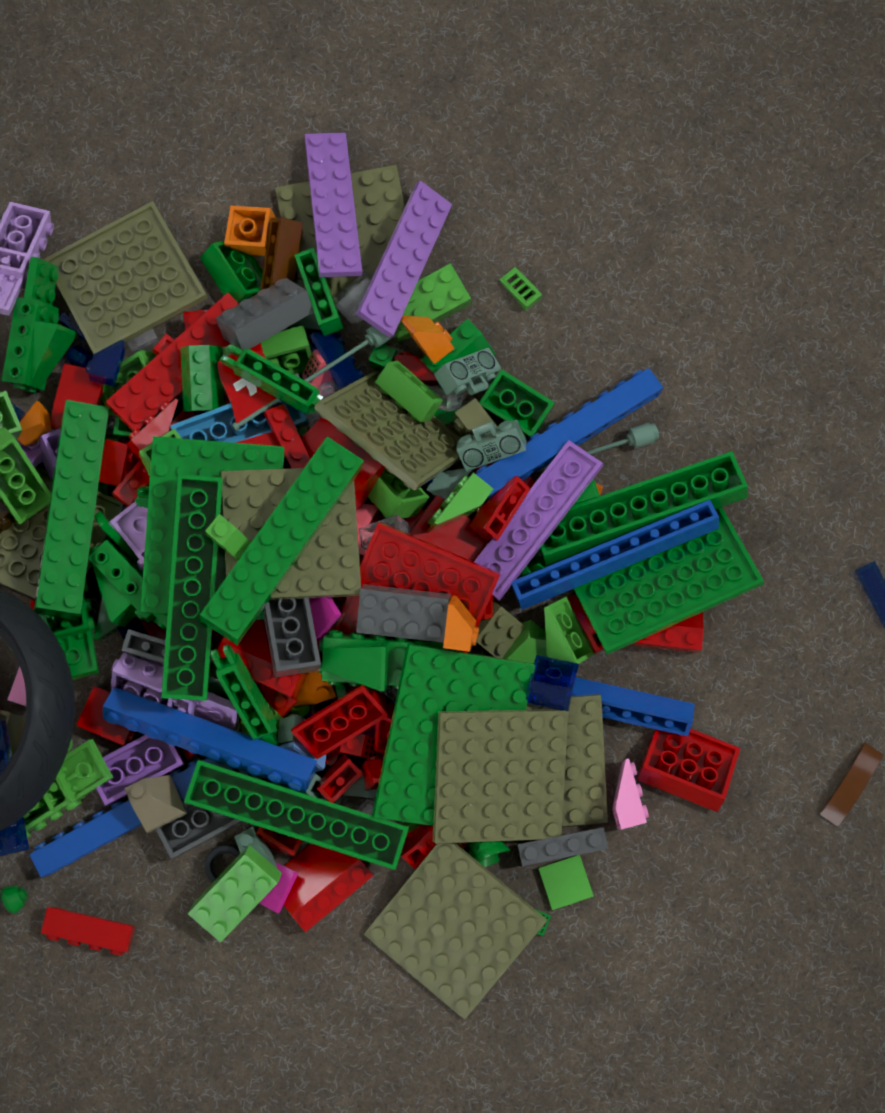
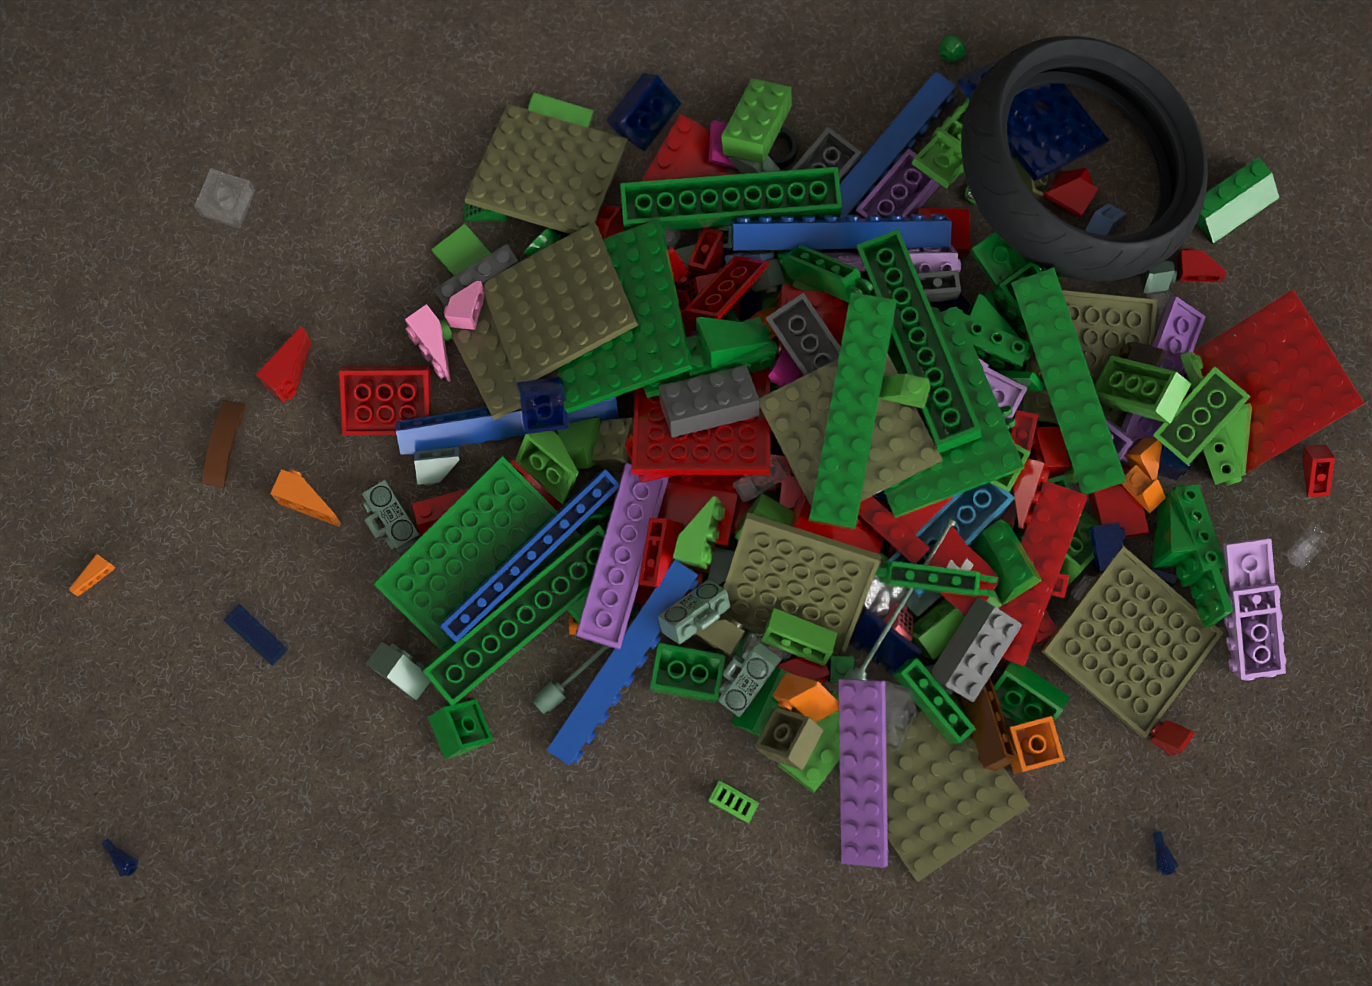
camera: 155 degrees right, 5 degrees down
red brick [41,907,136,956] -> none
clear blue cone [67,346,95,368] -> none
dark tan slope [125,775,187,833] -> none
medium lavender plate [305,133,362,277] -> none
orange slope [443,596,479,652] -> none
none -> clear brick [194,168,255,229]
none -> red slope [256,326,312,403]
none -> orange slope [270,469,341,527]
none -> sand green piece [362,480,420,553]
none -> sand green brick [365,642,430,701]
none -> sand green slope [414,447,460,486]
none -> green slope [428,699,494,759]
none -> bright green tile [440,319,453,341]
none -> bright pink slope [444,281,485,330]
none -> bright green tile [528,93,594,128]
none -> clear blue slope [606,73,682,151]
none -> olive brick [755,707,824,771]
none -> orange slope [1121,465,1166,513]
none -> red slope [1150,720,1195,756]
none -> clear blue cone [1153,831,1179,875]

